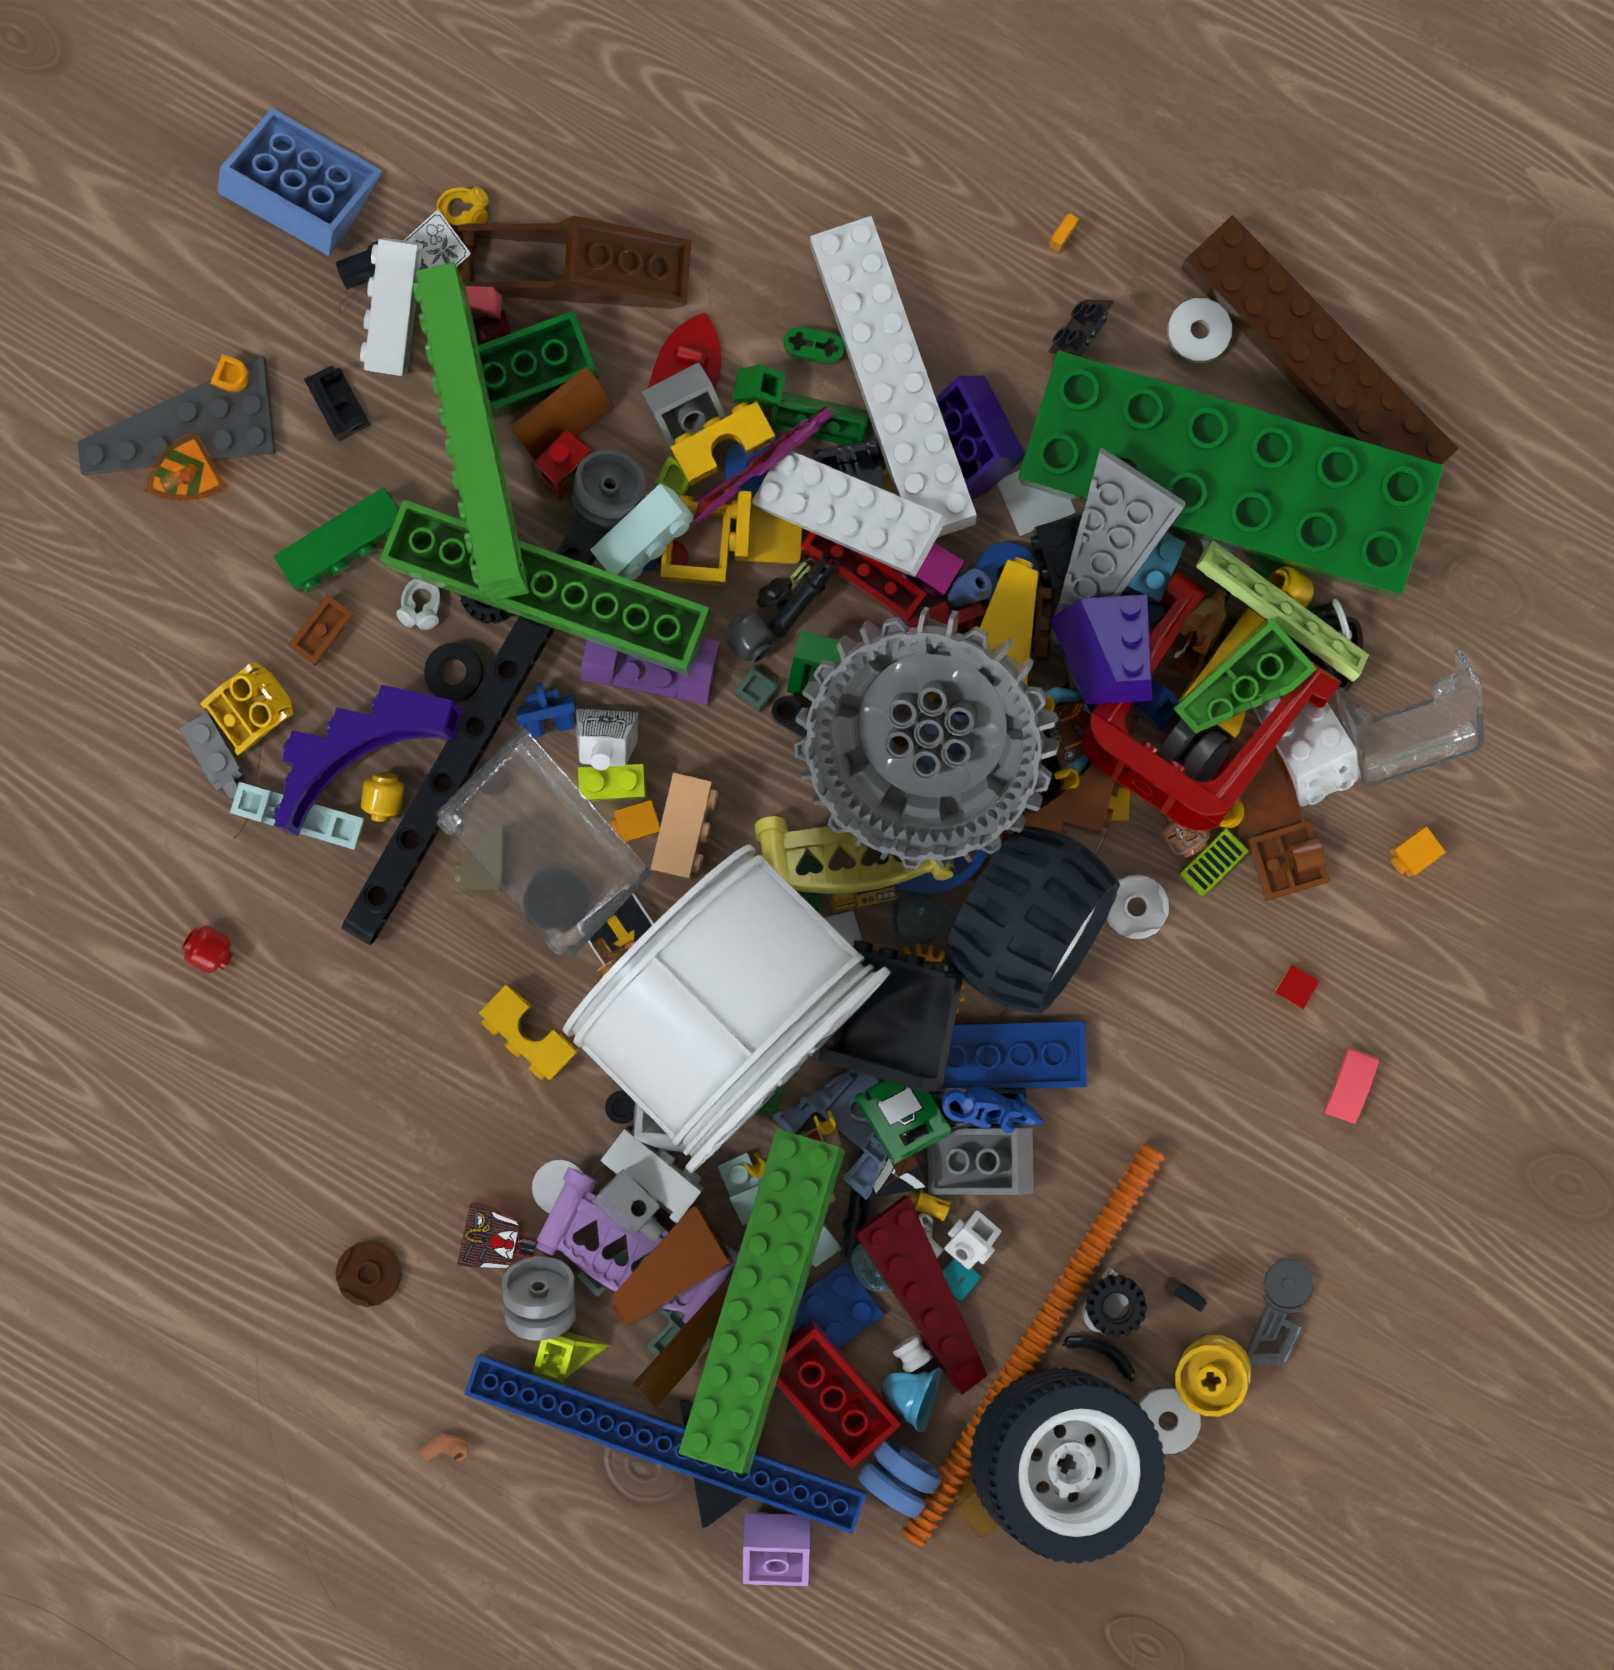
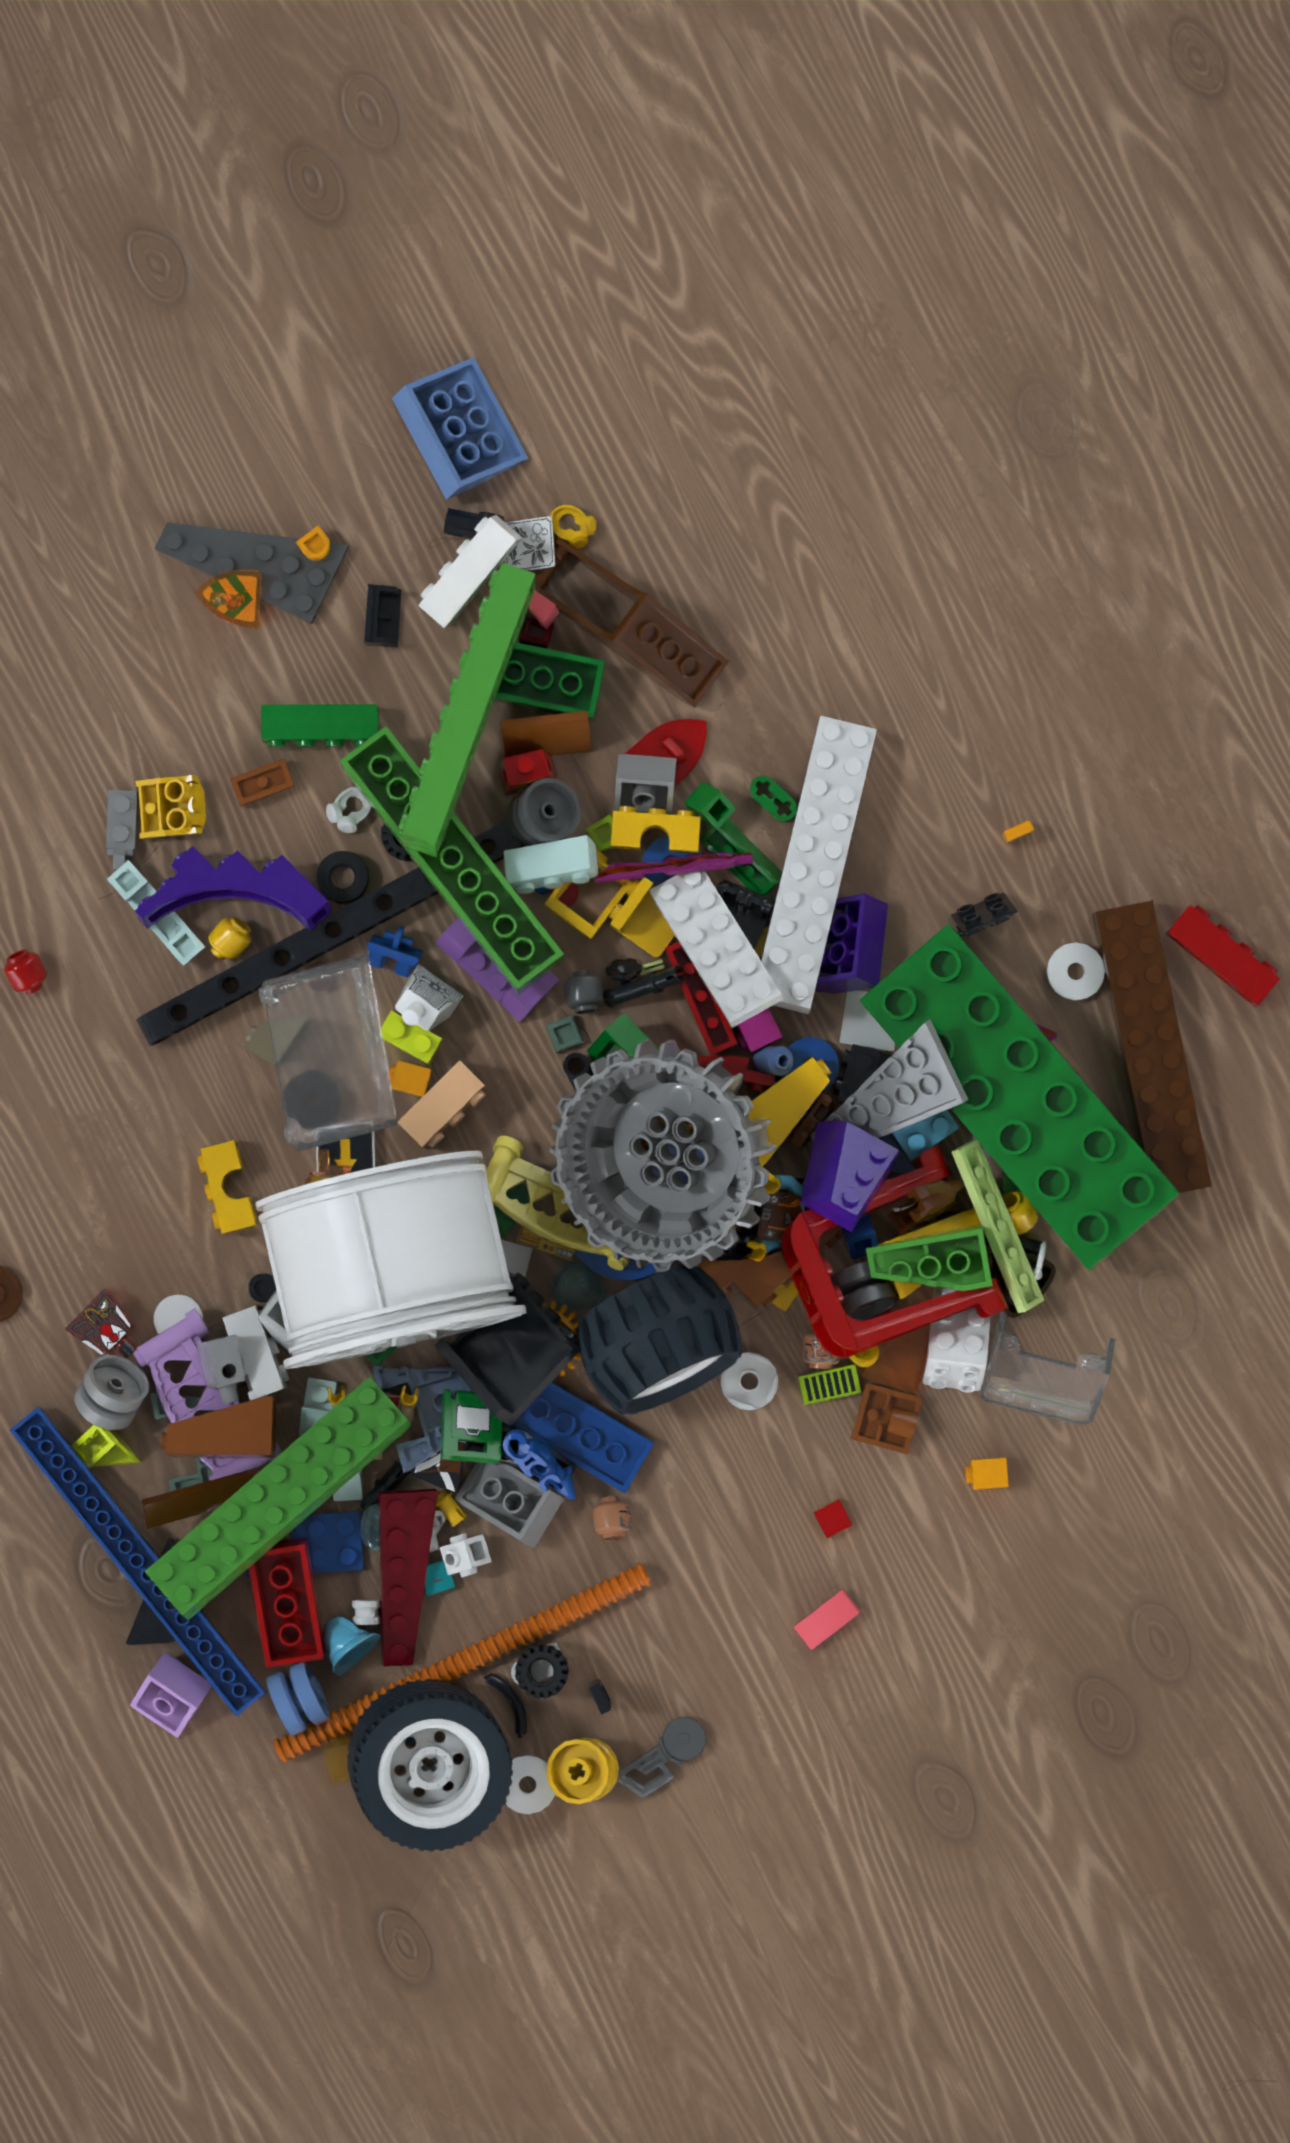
camera: 30 degrees right, 0 degrees up
none -> nougat head [592,1496,632,1540]
none -> red brick [1165,905,1280,1007]

